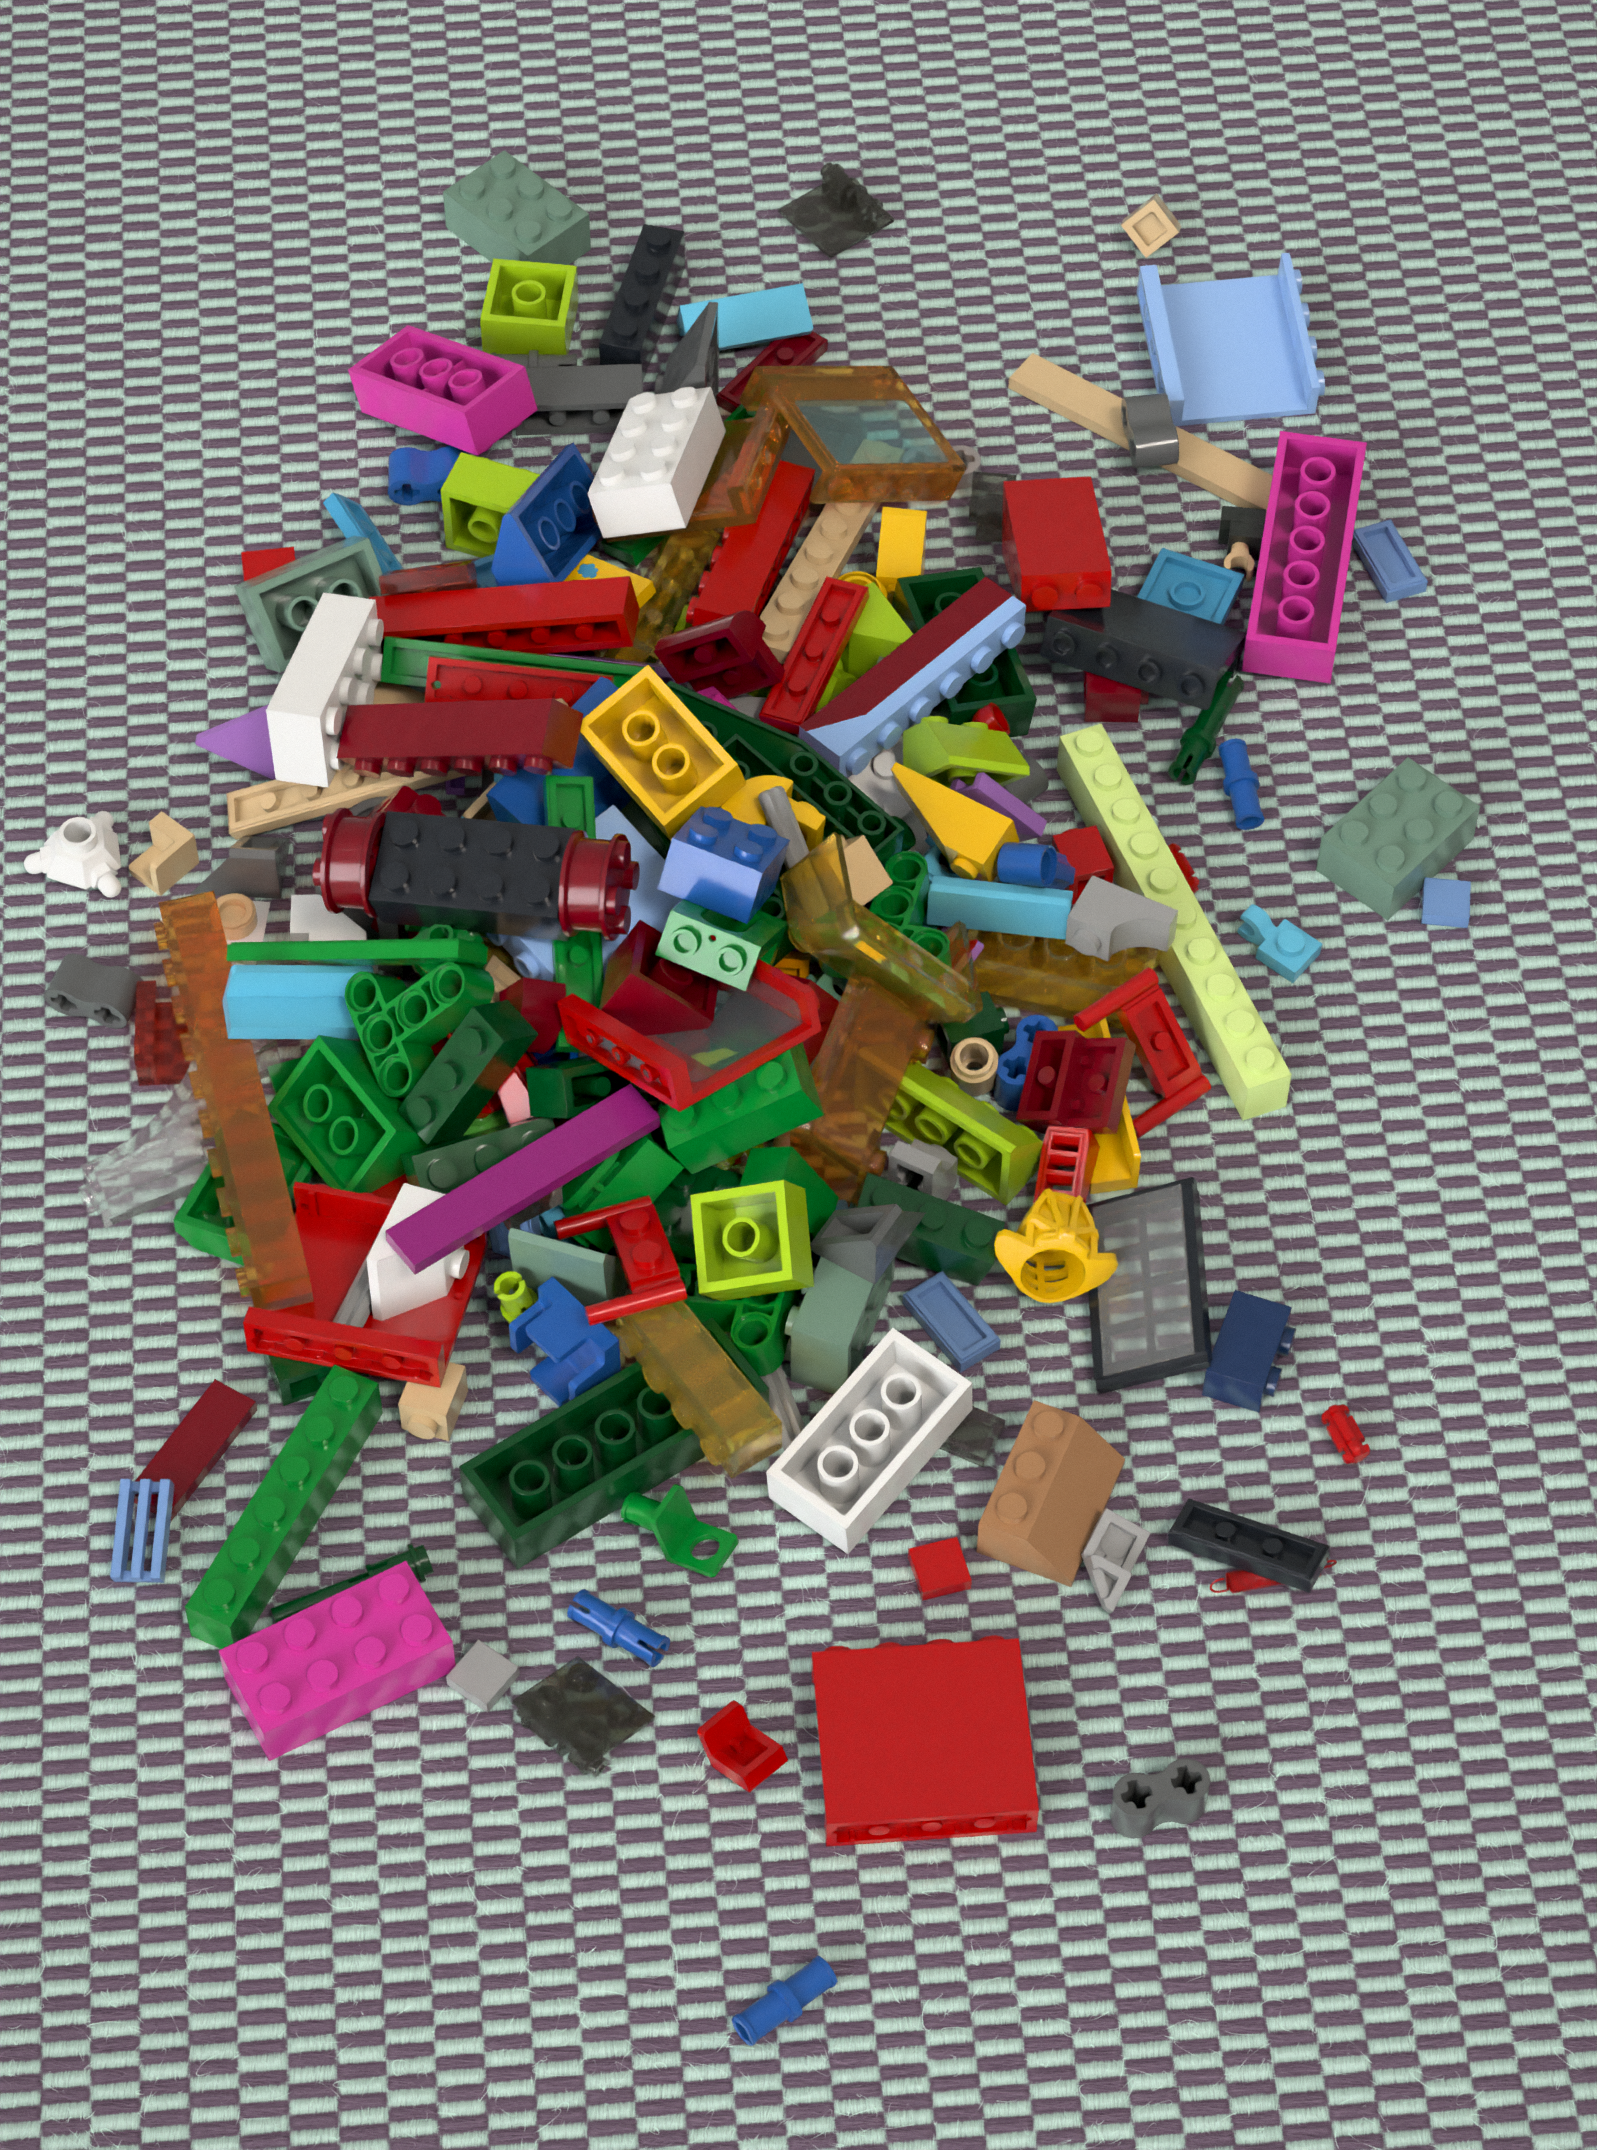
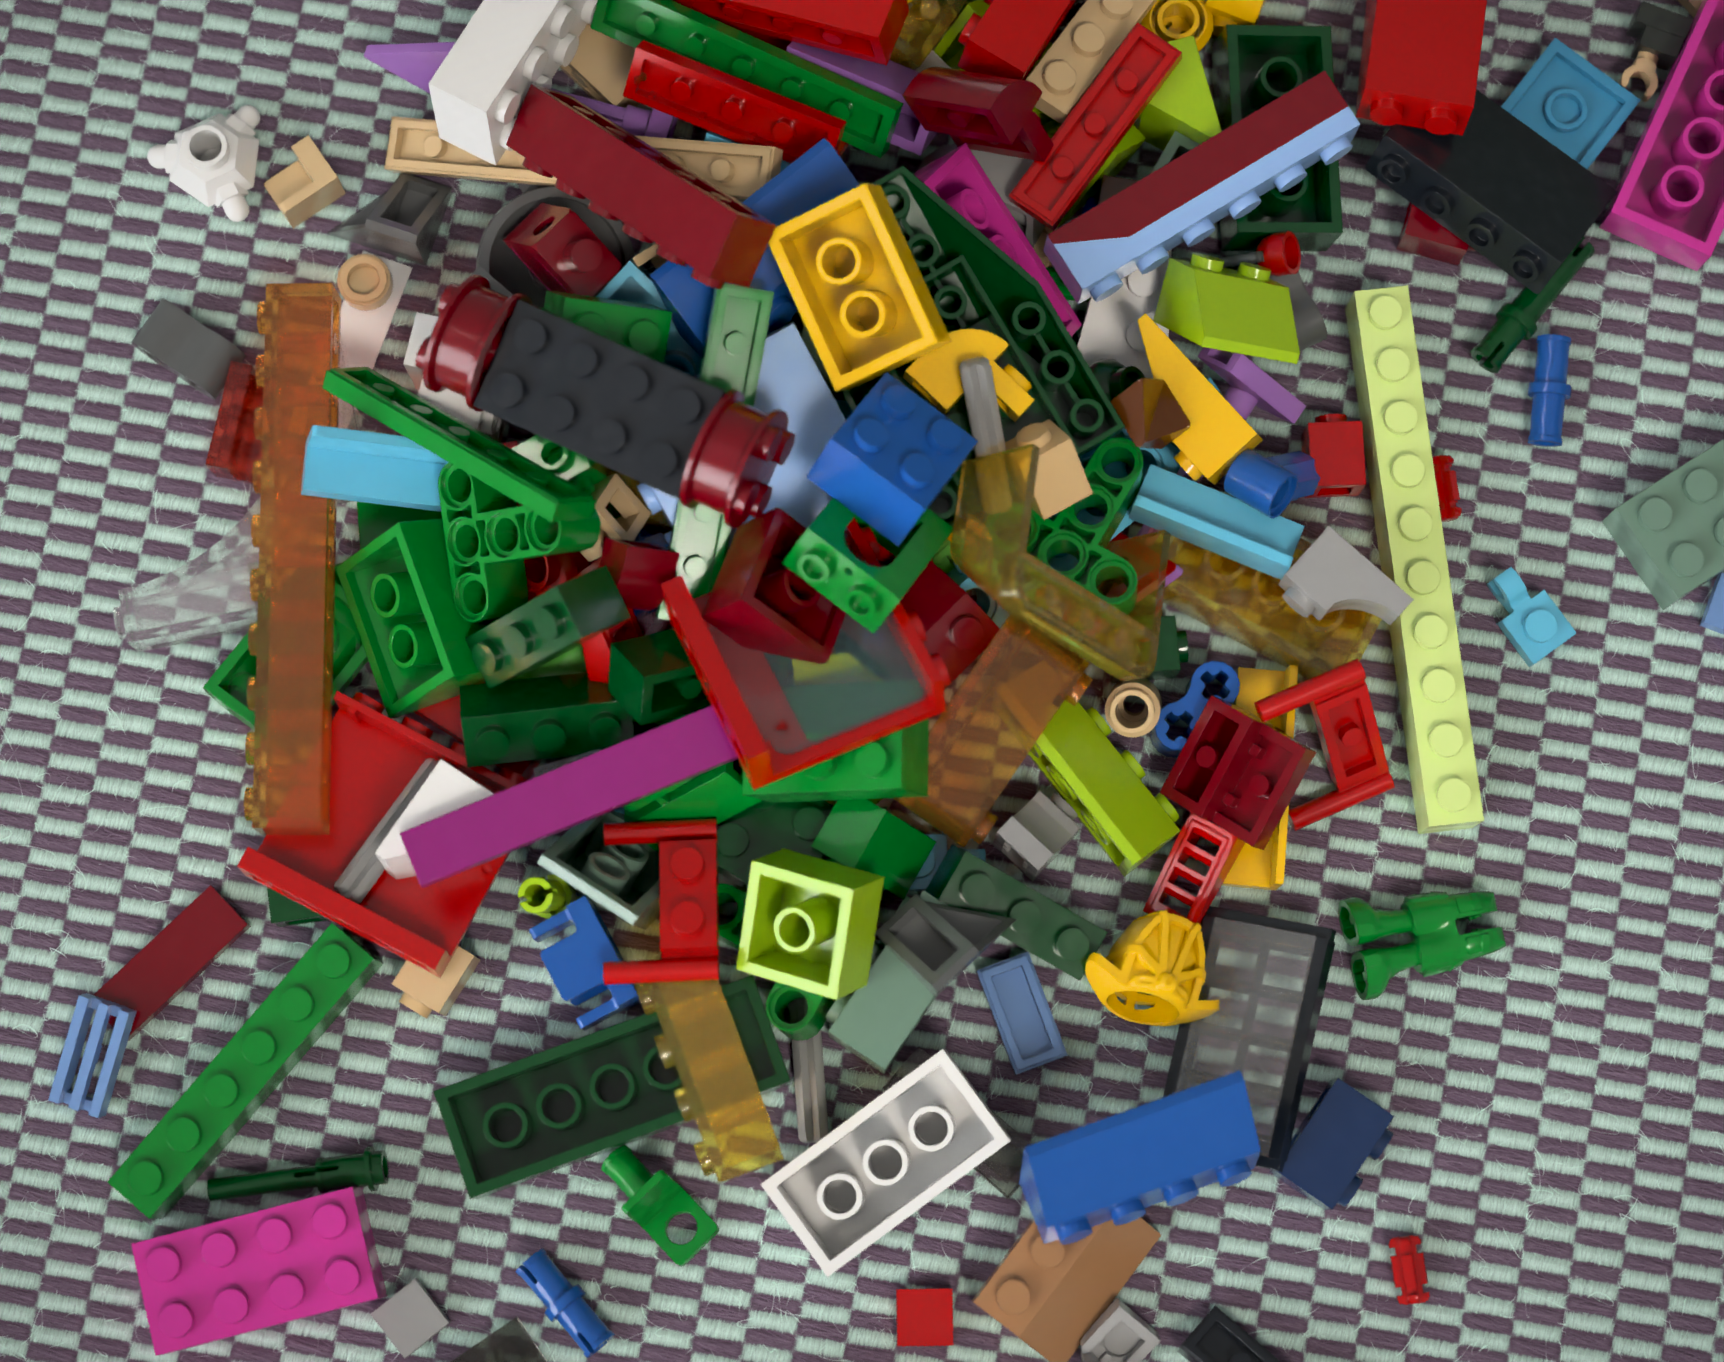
camera: 15 degrees right, 25 degrees up
none -> blue slope [1019,1070,1261,1245]
none -> reddish brown slope [1110,378,1190,449]
none -> green piece [1338,891,1506,1000]

